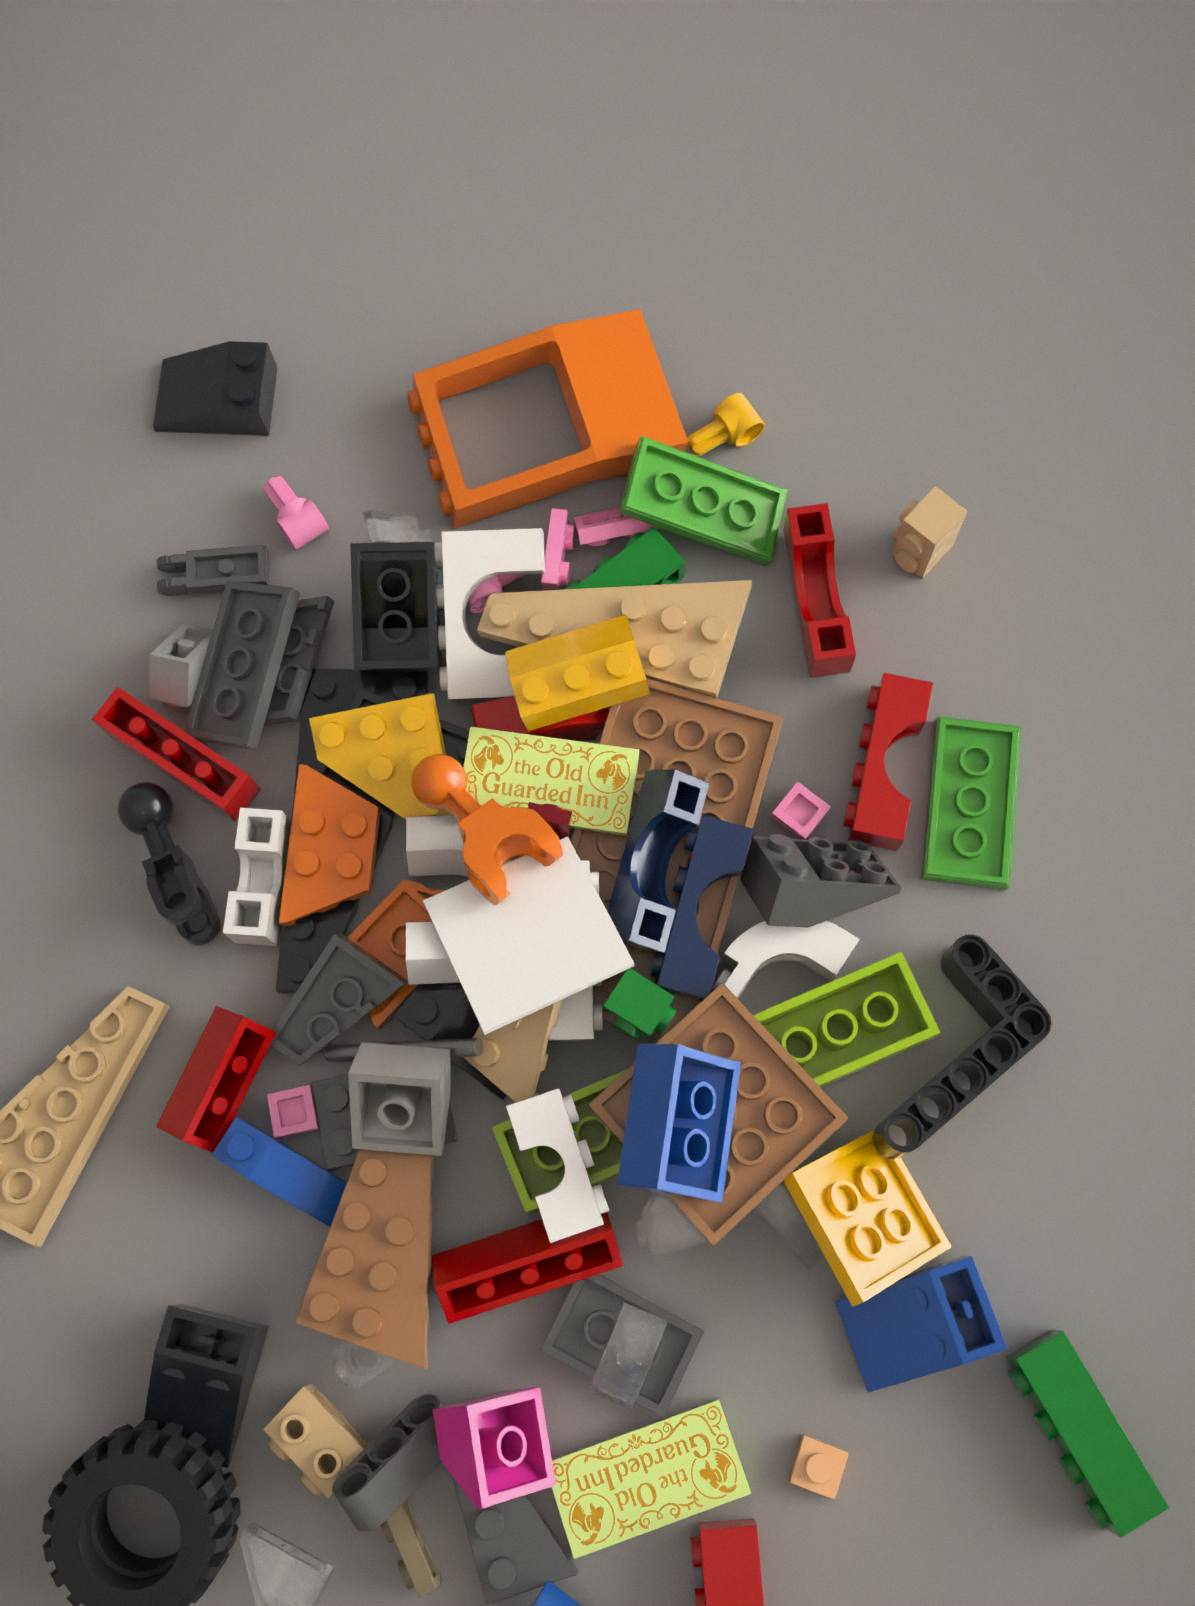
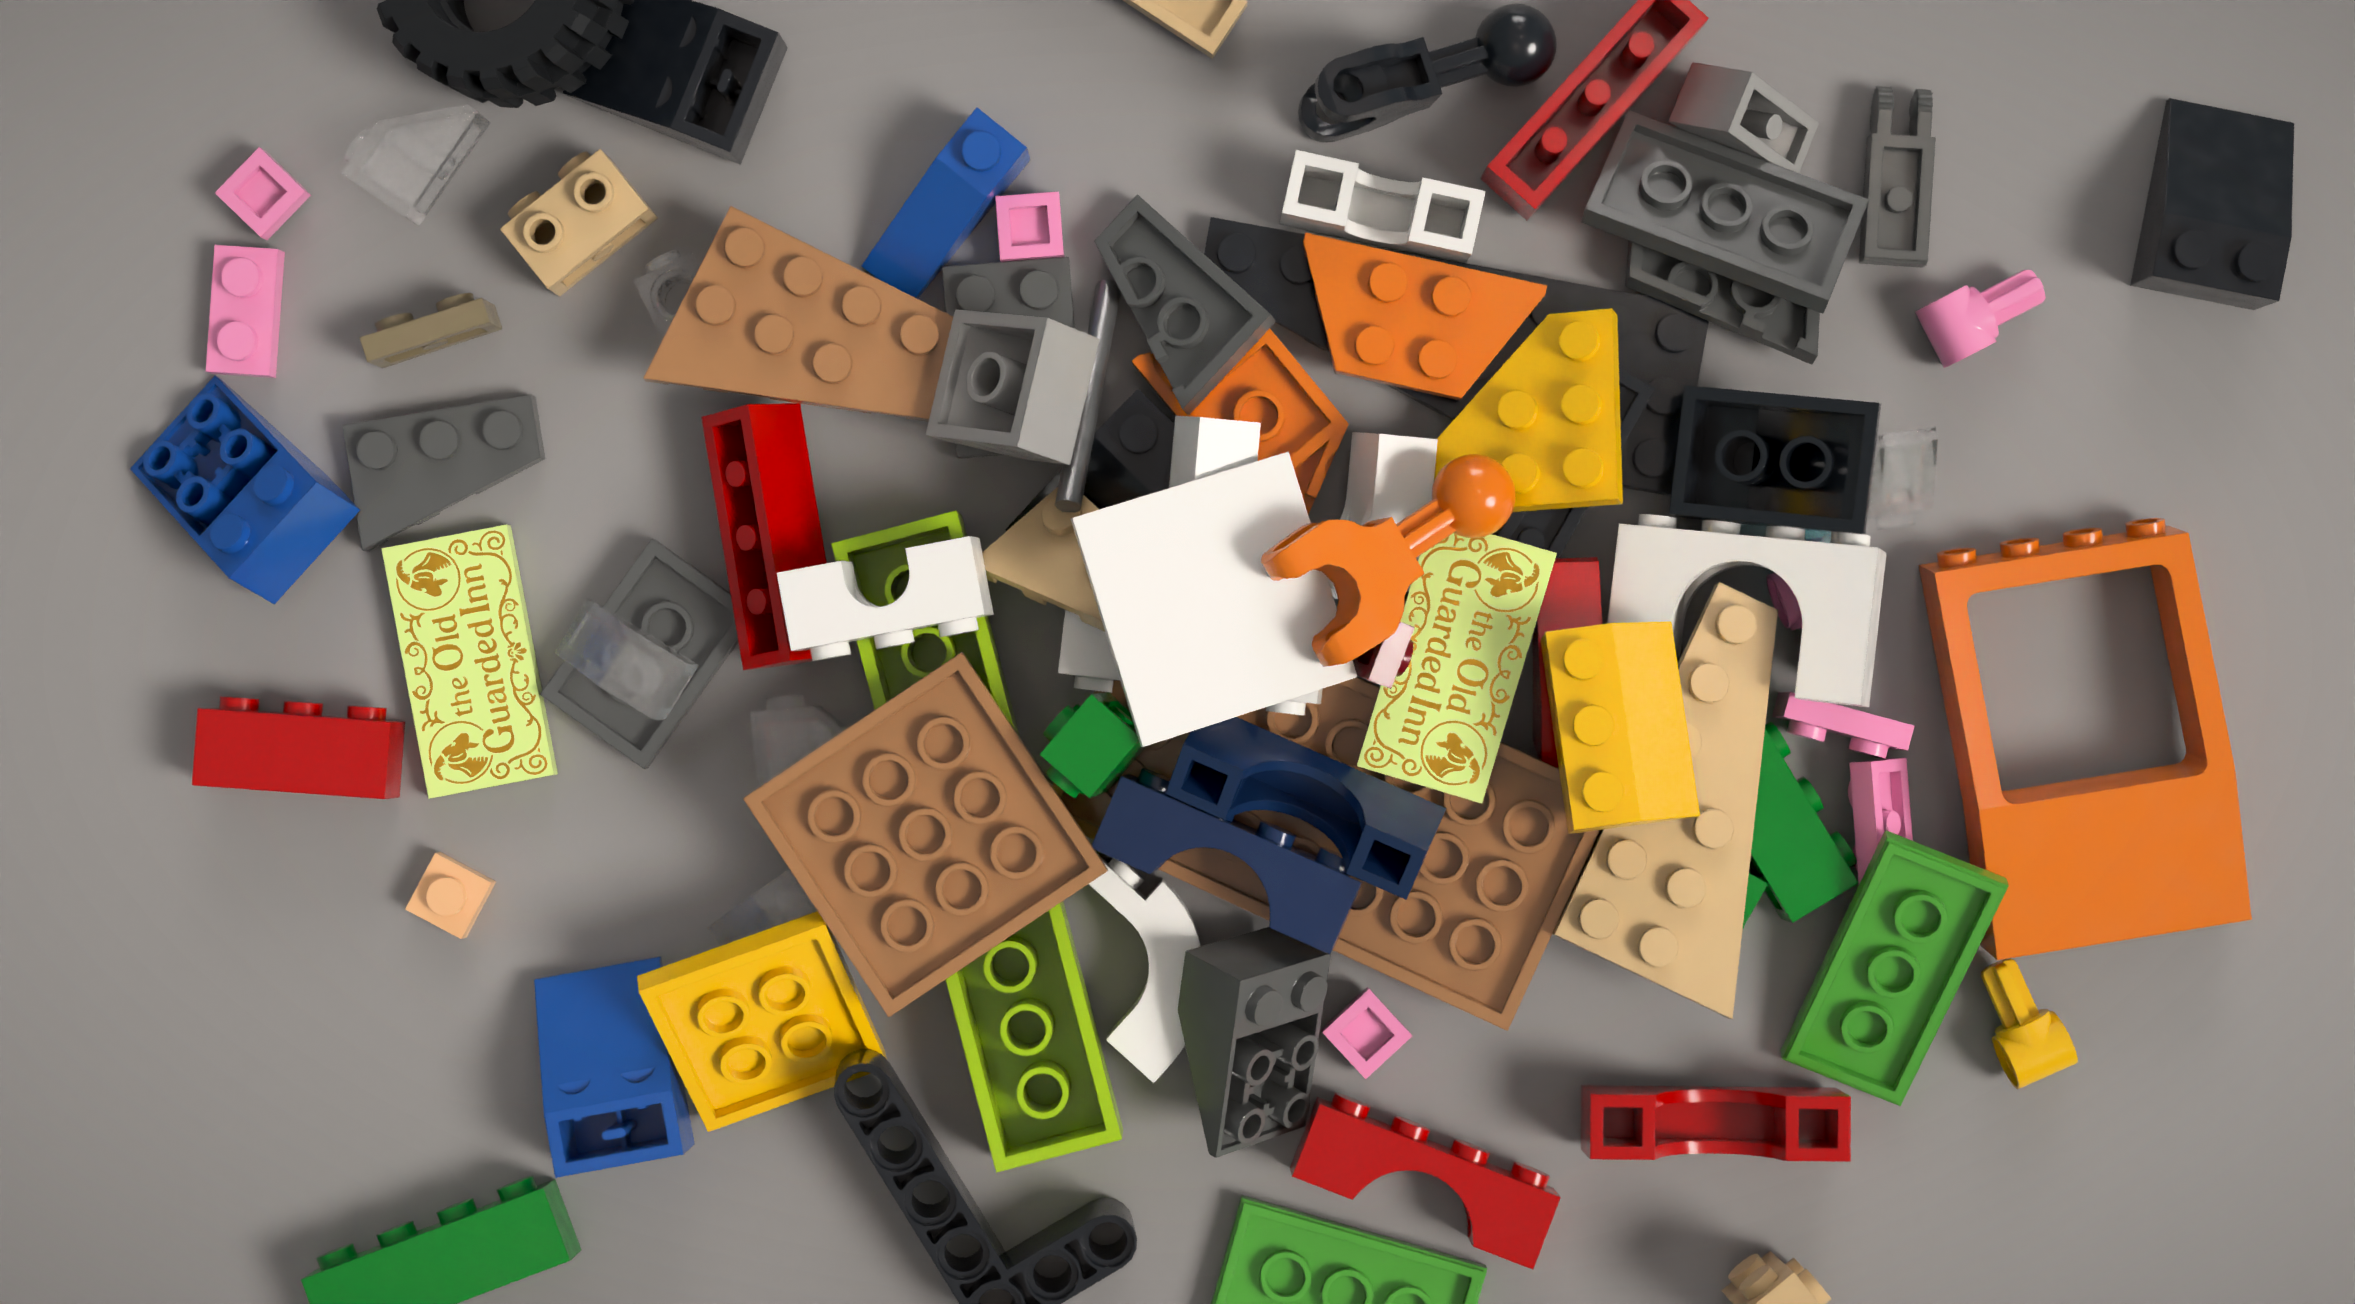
camera: 90 degrees right, 15 degrees up
red brick [156,1006,276,1153] -> none
dark grey beam [332,1394,443,1532] -> none
dark pink slope [433,1387,556,1509] -> none
blue slope [617,1044,741,1203] -> none

